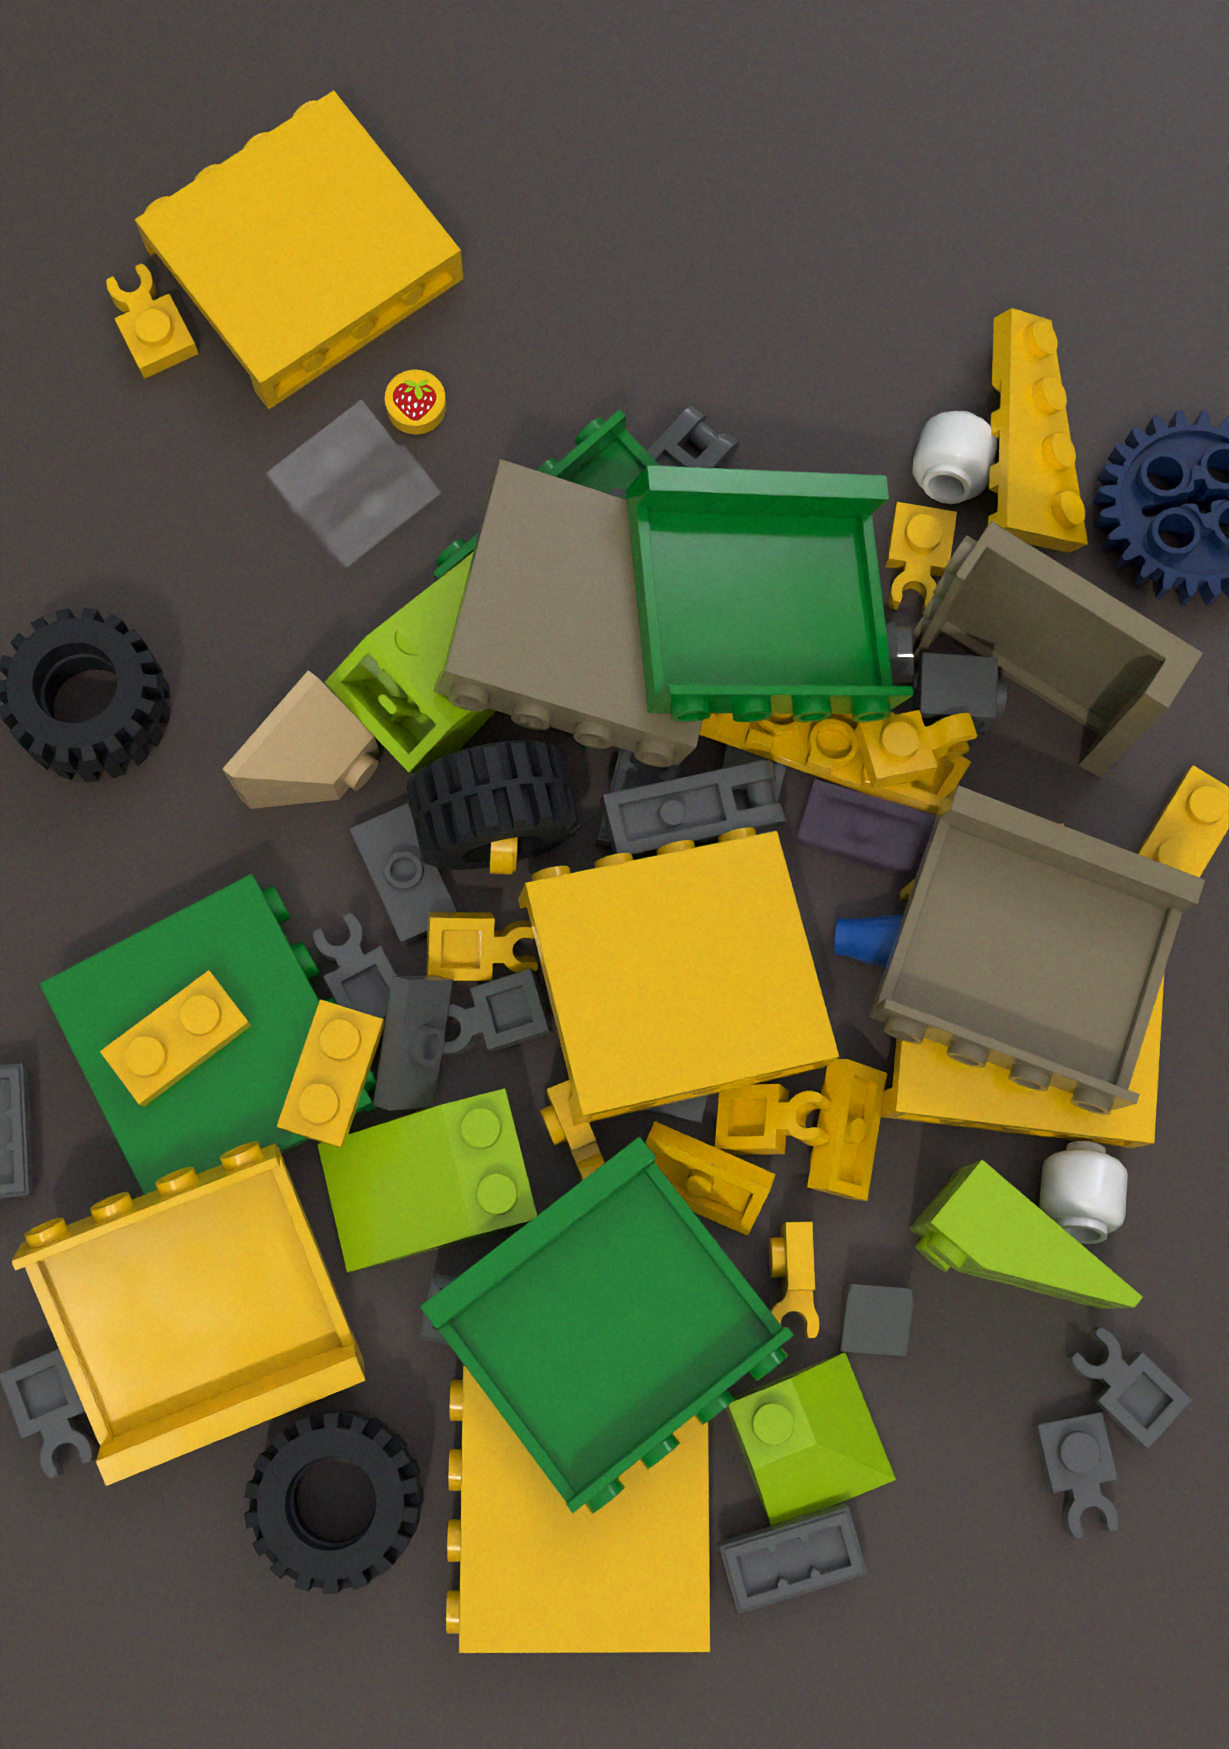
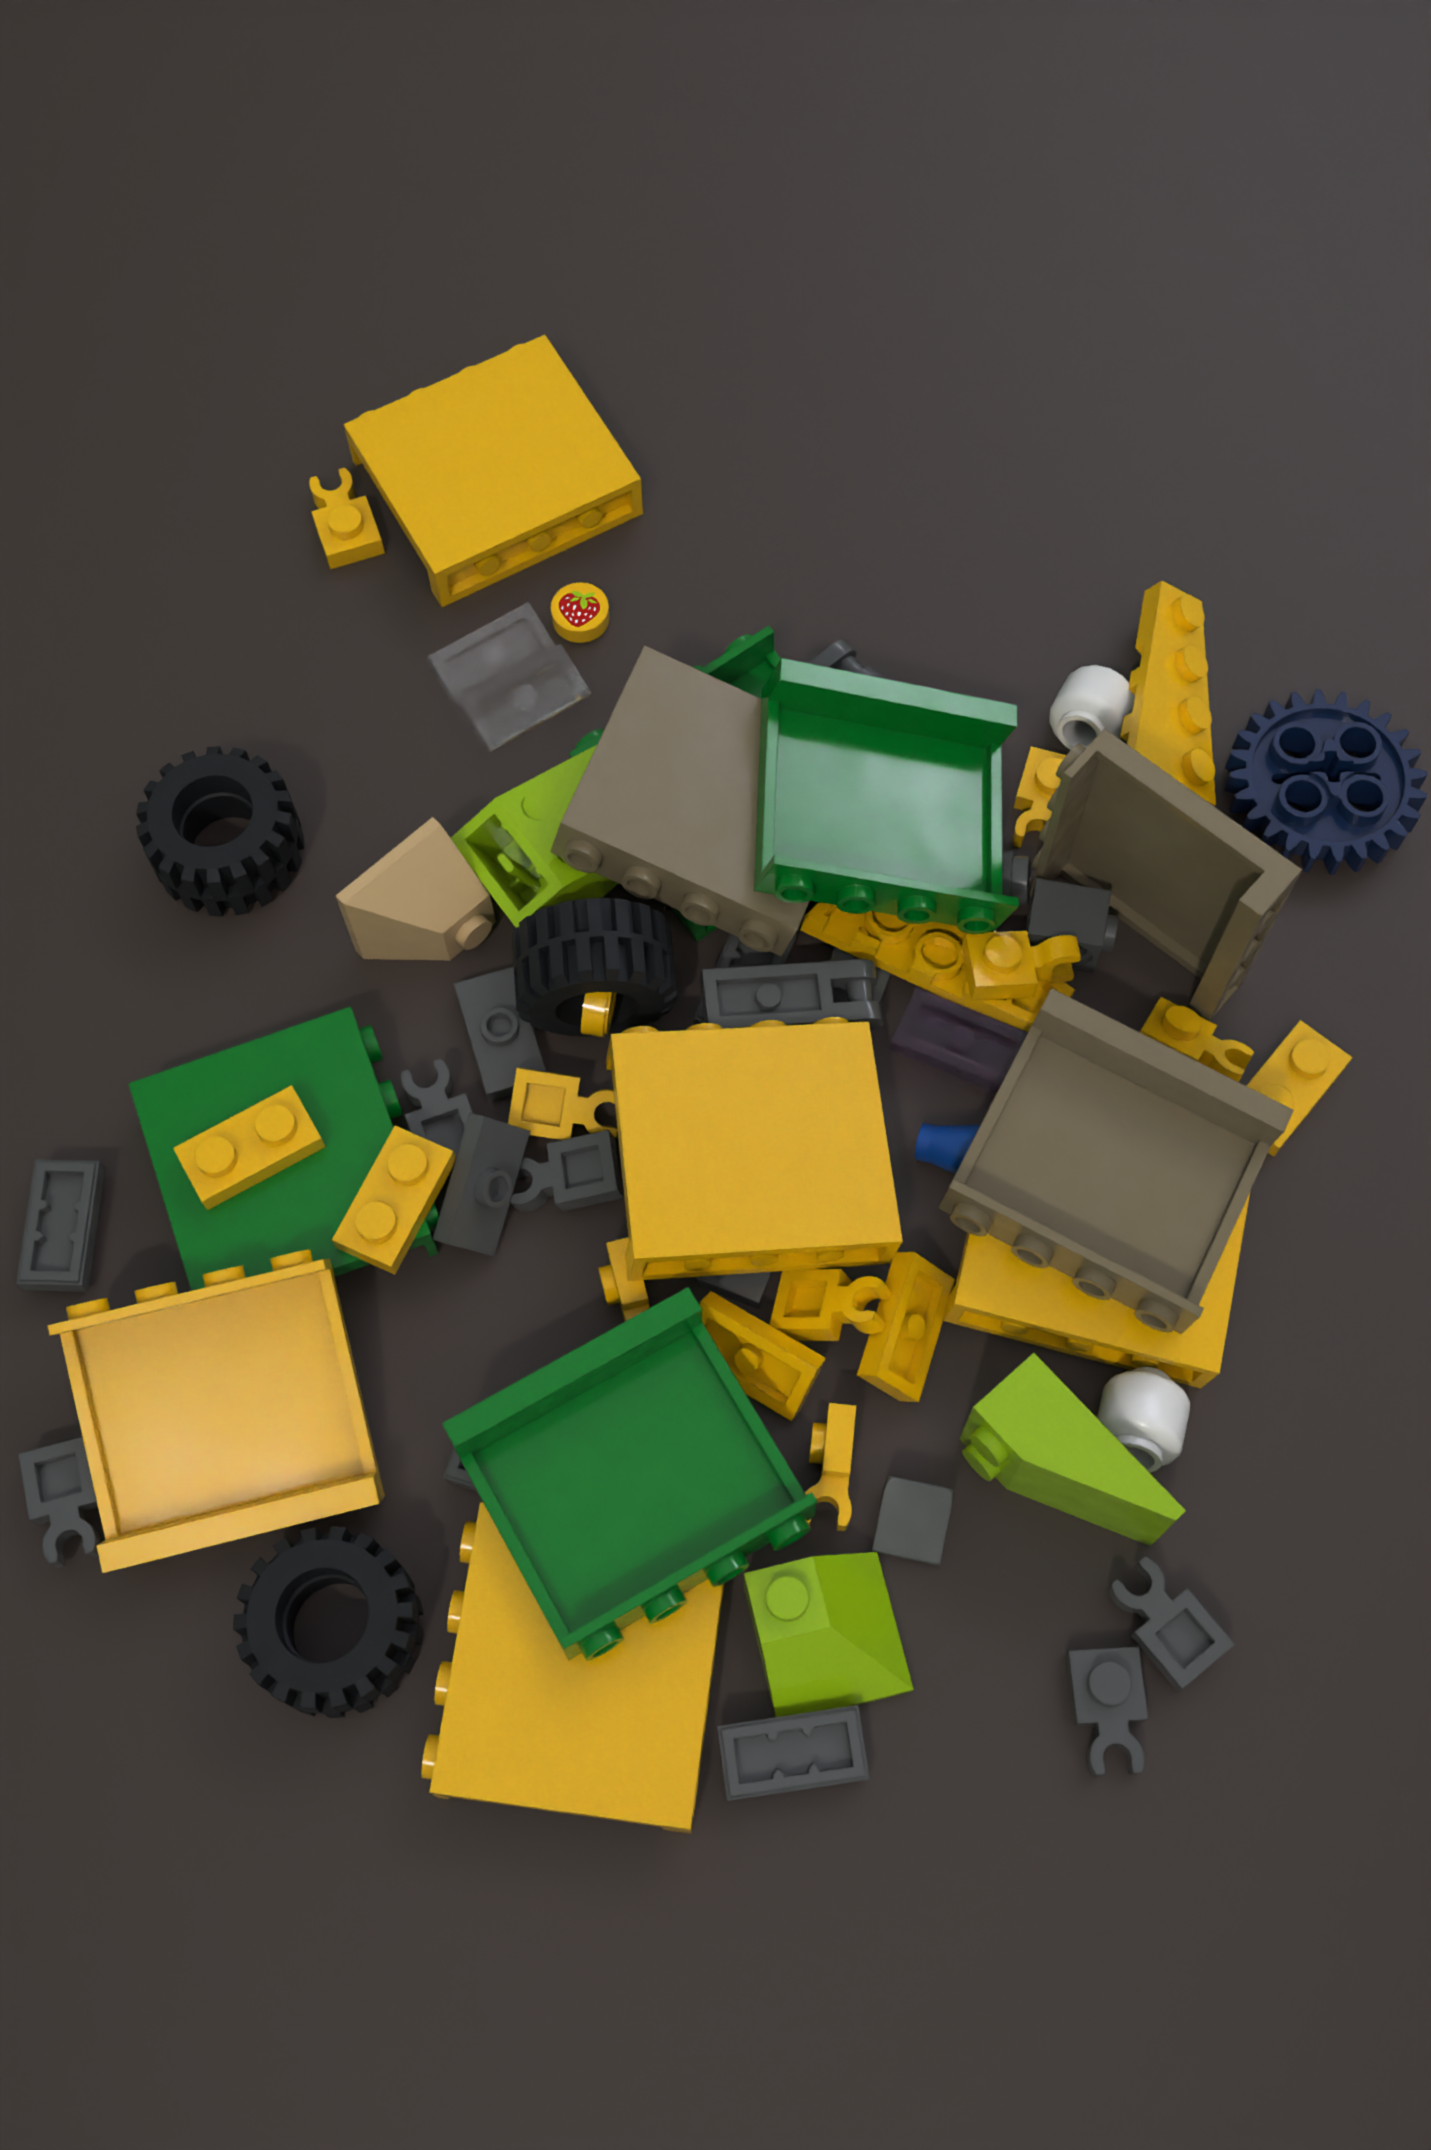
camera: 15 degrees right, 10 degrees down
lime slope [317,1088,537,1273] -> none
none -> yellow plate [1140,997,1254,1082]

